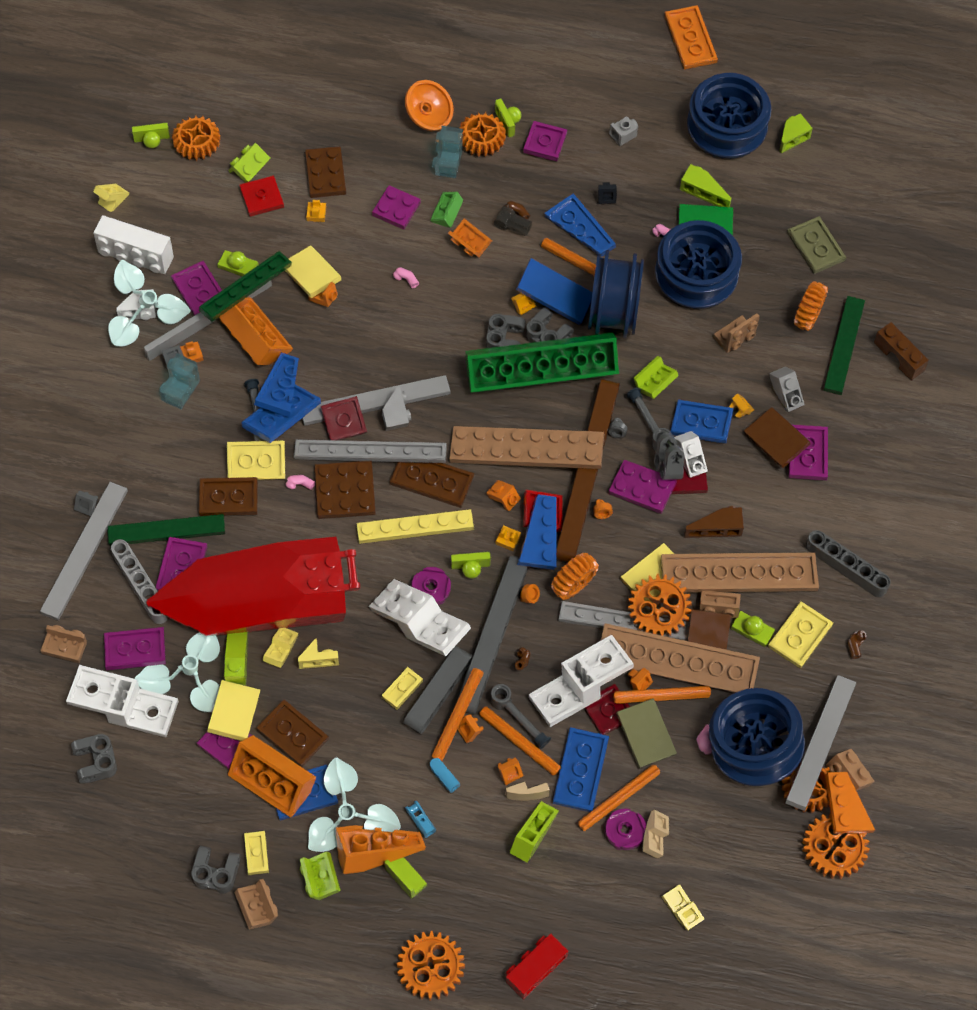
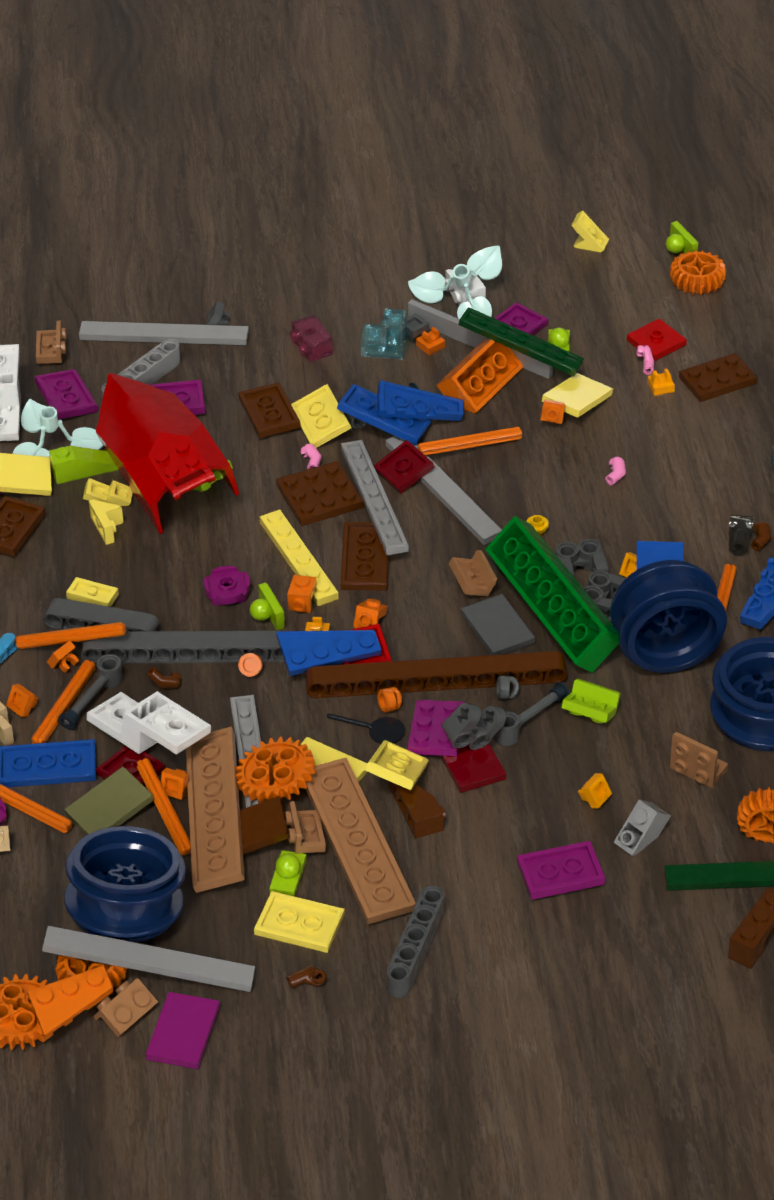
camera: 75 degrees right, 20 degrees down
white brick [94,215,174,274] -> none
dark green tile [108,514,226,546] -> none
lime bracket [228,143,270,183] -> none
white bracket [369,579,471,656] -> none
magenta plate [372,185,421,230] -> none
light grey slope [382,387,411,431] -> none
bright green slope [430,192,463,227] -> none
orange bracket [448,218,492,258] -> none
medium nougat plate [450,426,604,469] -> none
orange gear [551,553,599,600] -> none
blue tile [671,400,733,443] -> none
white slope [674,431,708,478] -> none
reddish brown tile [744,407,811,469] -> none
none -> magenta tile [146,992,220,1069]
none -> orange bracket [287,575,317,613]
none -> clear pink brick [290,315,333,362]
none -> black piece [327,714,405,744]
none -> light yellow tile [365,740,429,790]
none -> orange axle [418,427,522,456]
none -> medium nougat bracket [449,550,497,597]
none -> dark grey tile [461,594,535,655]
none -> yellow plate [526,515,549,535]
none -> bright pink arm [637,345,654,375]

